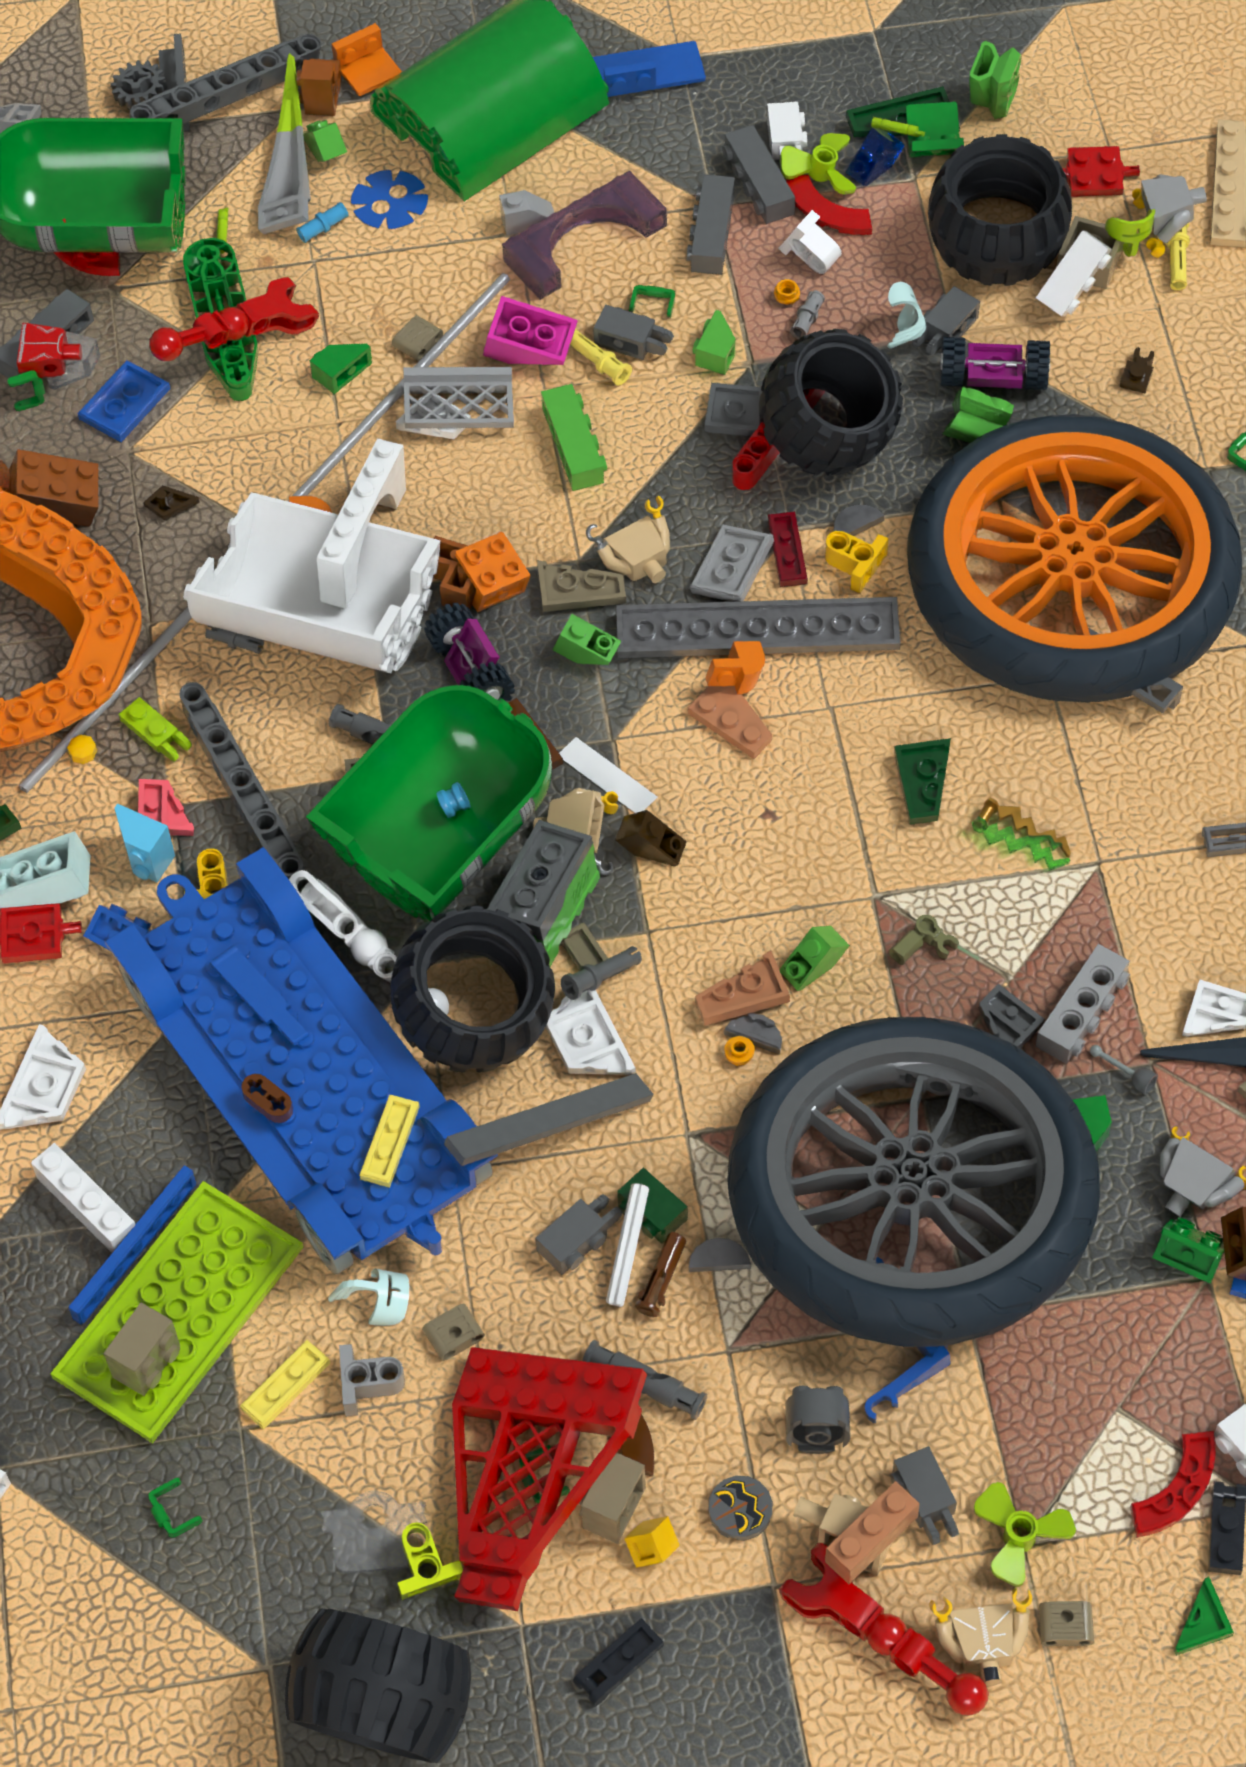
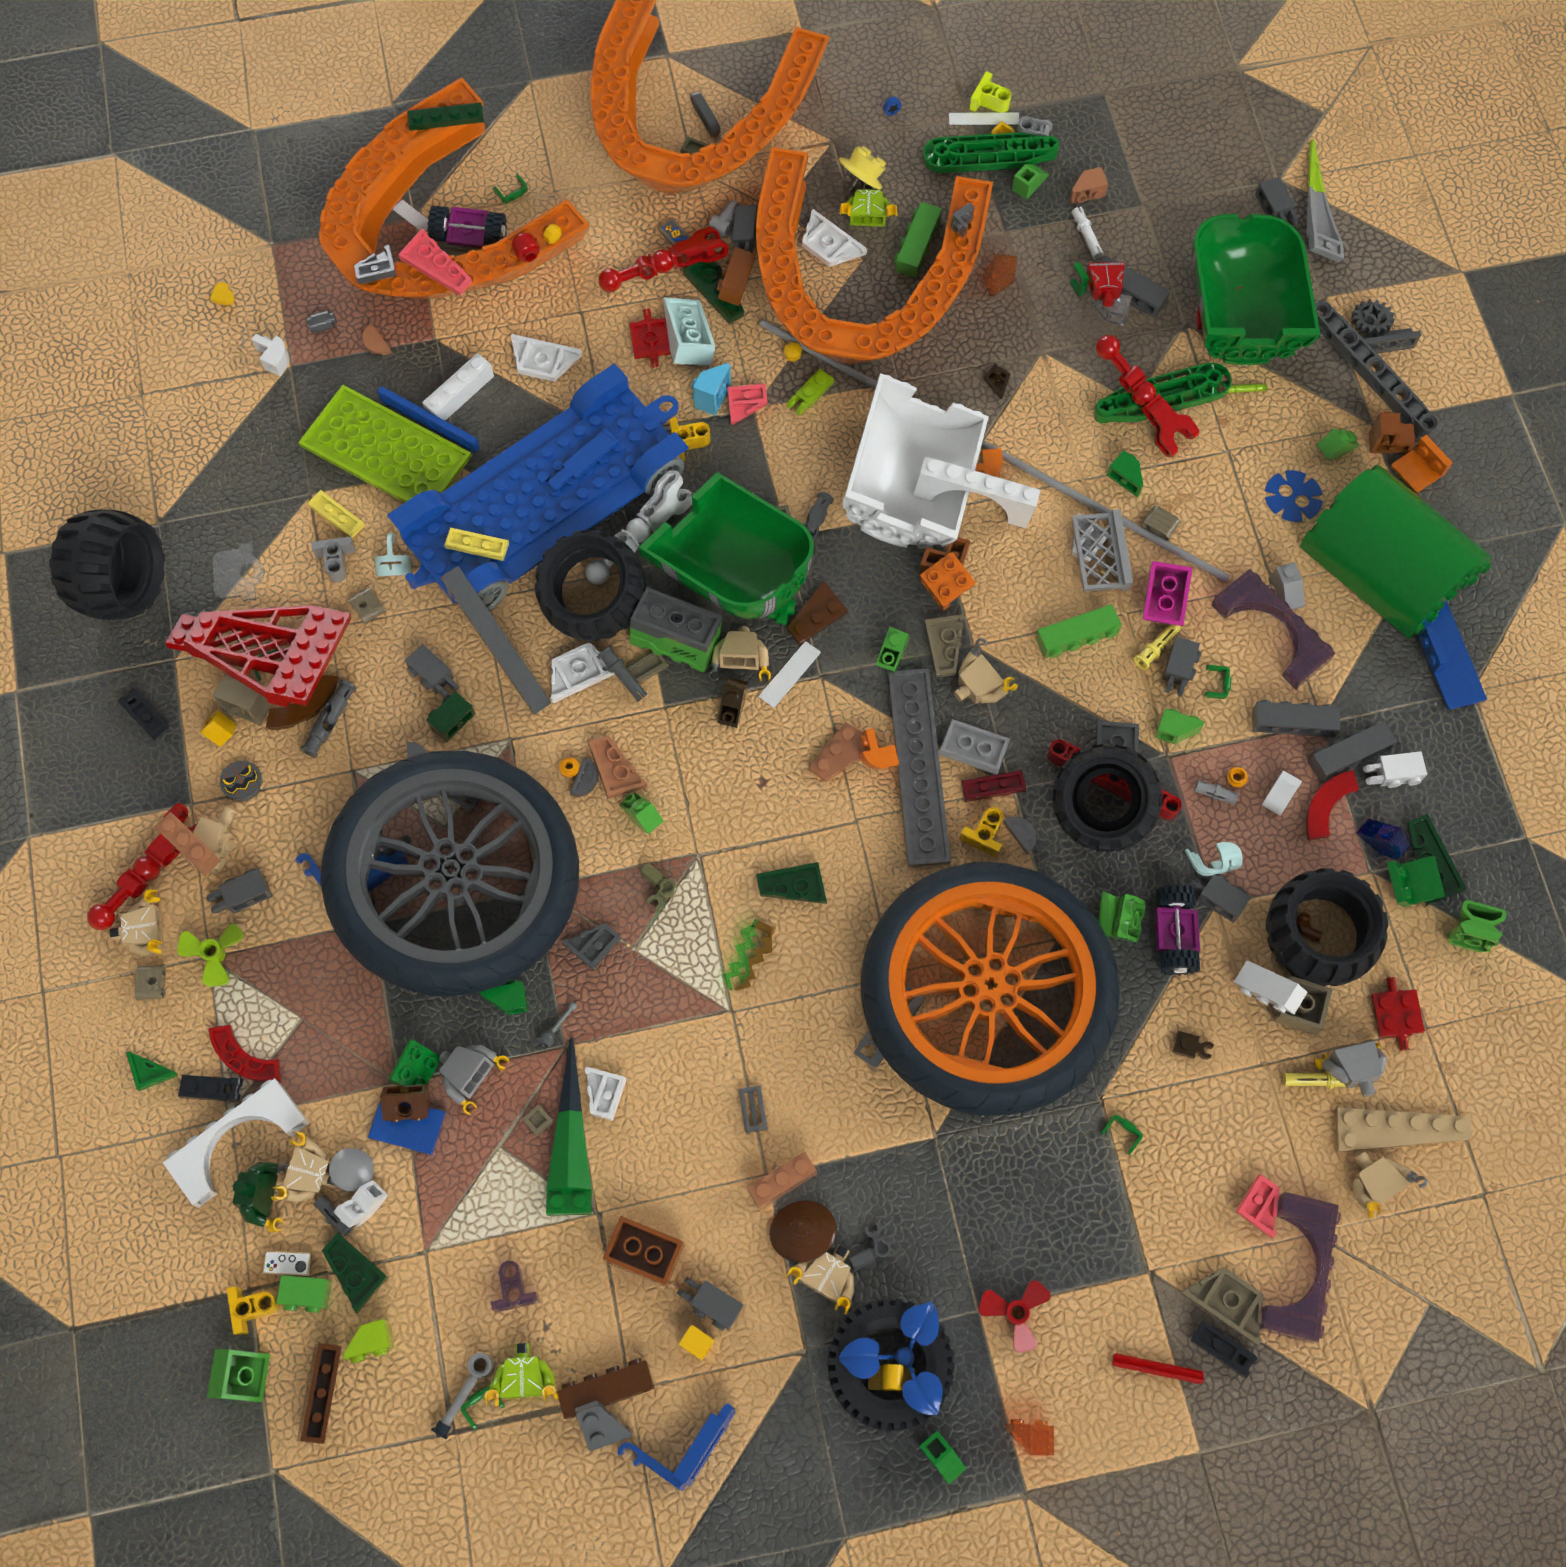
camera: 85 degrees right, 10 degrees up
dark orange brick [9,449,98,527] -> none
blue tile [77,360,170,442] -> none
blue bracket [83,904,152,950] -> none
dark tan brick [104,1302,180,1396] -> none
green piece [148,1478,203,1538] -> none
dark grey beam [179,682,306,890] -> none
reddish brown beam [241,1074,293,1123] -> none
light grey plate [258,53,311,234] -> none
dark azure pin [296,202,349,243] -> none
neon yellow tile [398,1522,463,1600] -> none
plate [424,603,515,701] -> none
dark azure wheel [436,782,471,818] -> none
white axle [606,1183,649,1307] -> none
reddish brown piece [635,1231,687,1317] -> none
lime piece [780,133,856,194] -> none
dark grey brick [785,1386,851,1454] -> none
lime wheel [871,117,925,137] -> none
light grey brick [1035,944,1131,1064] -> none
lime helmet [1105,209,1156,257] -> none

